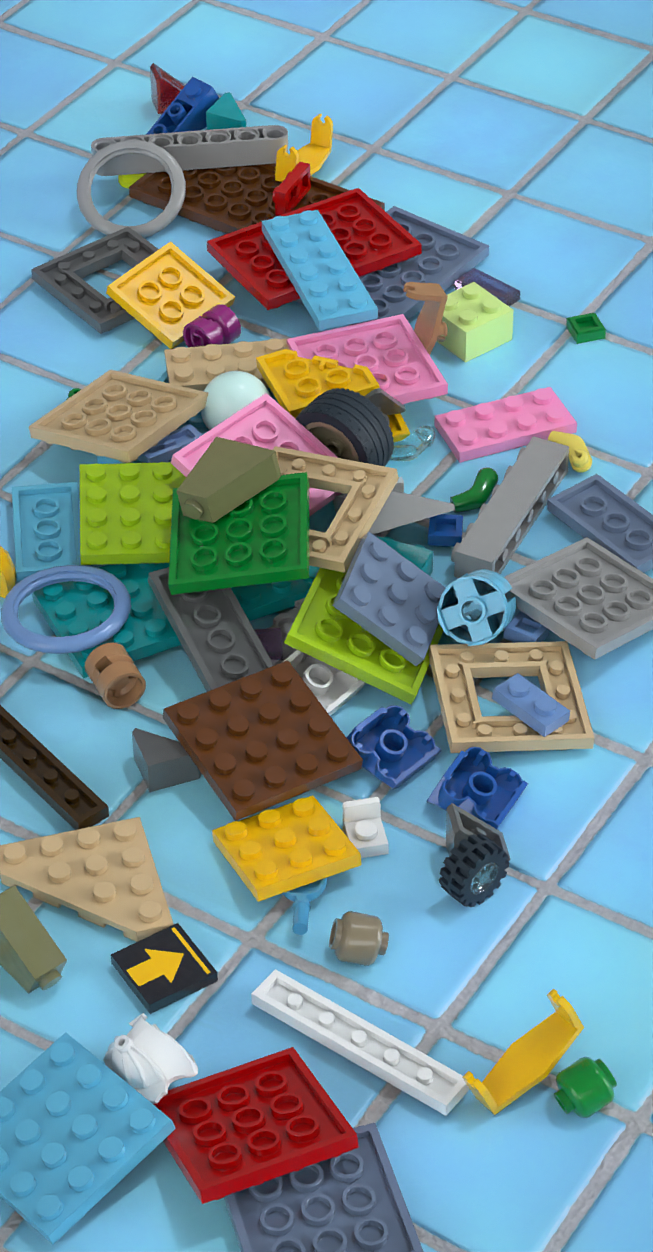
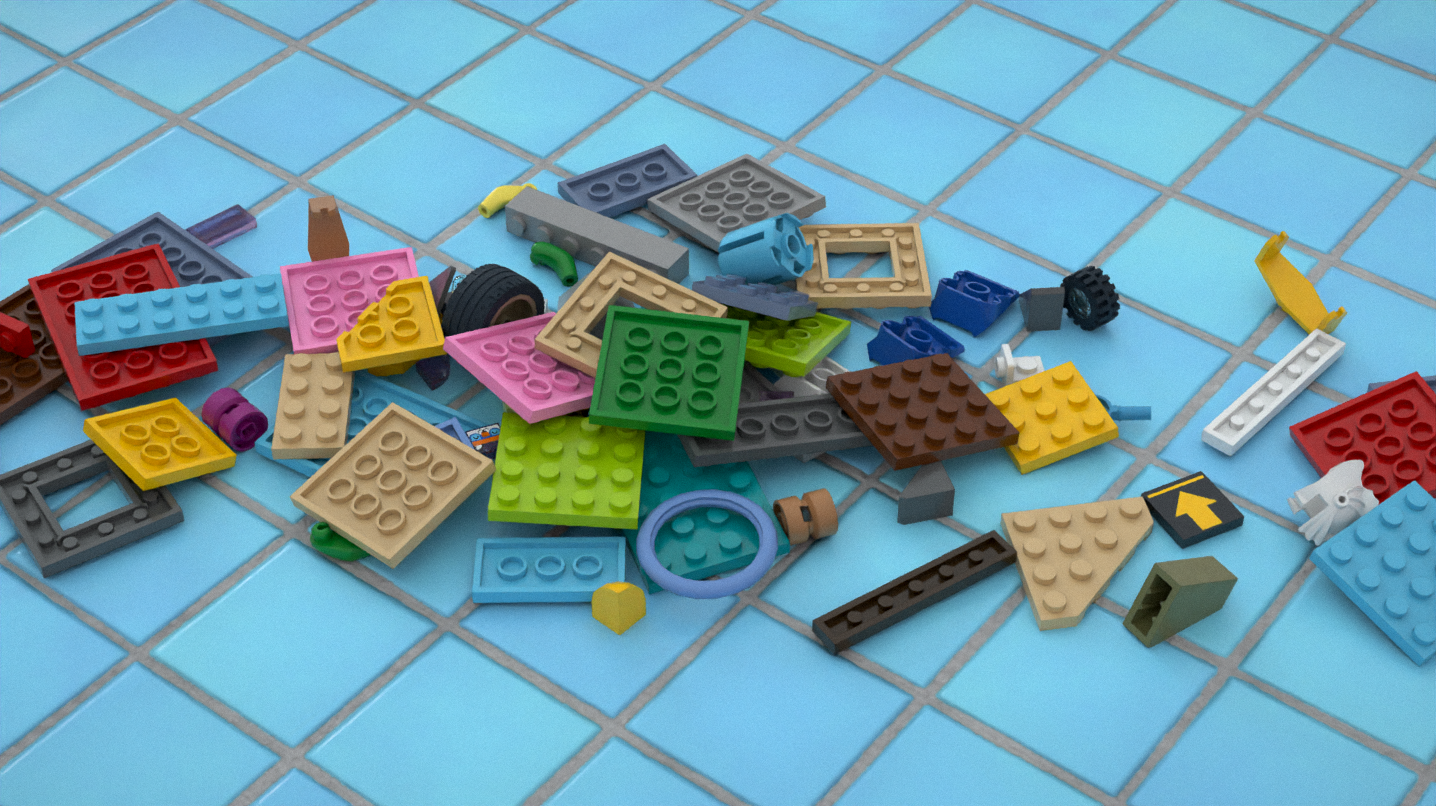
camera: 85 degrees left, 0 degrees up
olive slope [177,437,281,523] -> none
light aqua piece [200,371,270,430] -> none
dark tan head [329,911,389,966] -> none
bright pink plate [434,387,577,463] -> none
yellowish green brick [437,282,514,363] -> none
medium blue plate [492,673,570,737] -> none
green head [554,1057,617,1118] -> none
green tile [566,313,606,344] -> none

